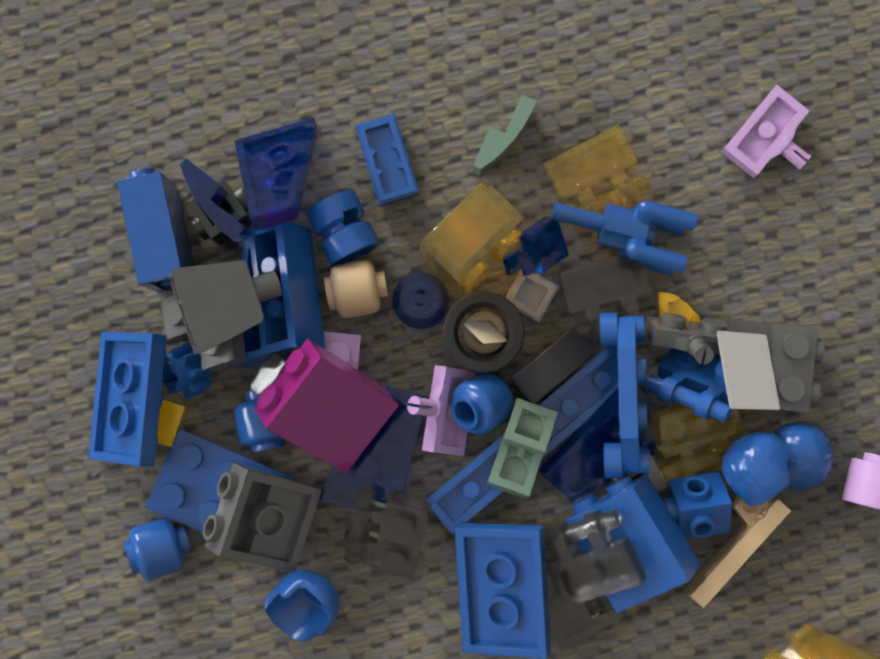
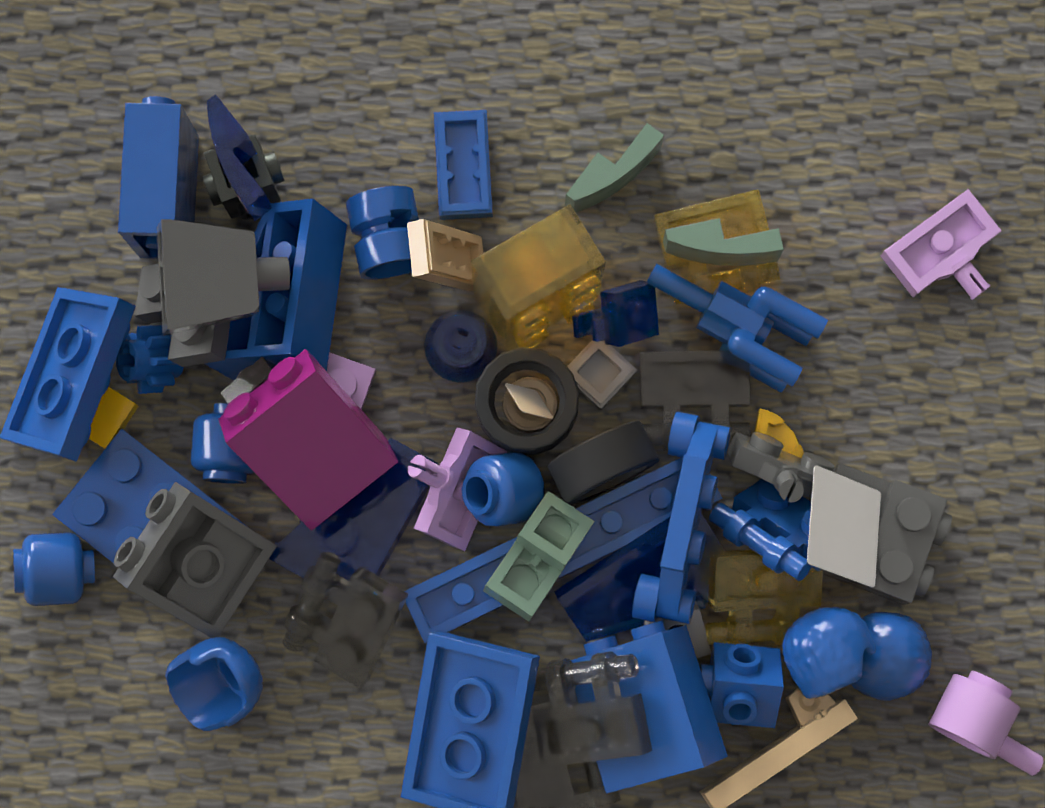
camera: 15 degrees right, 5 degrees down
clear blue wing [234,117,318,231] -> none
tan head [324,260,388,318] -> none
none -> tan plate [407,219,487,291]
none -> sand green slope [663,218,784,266]

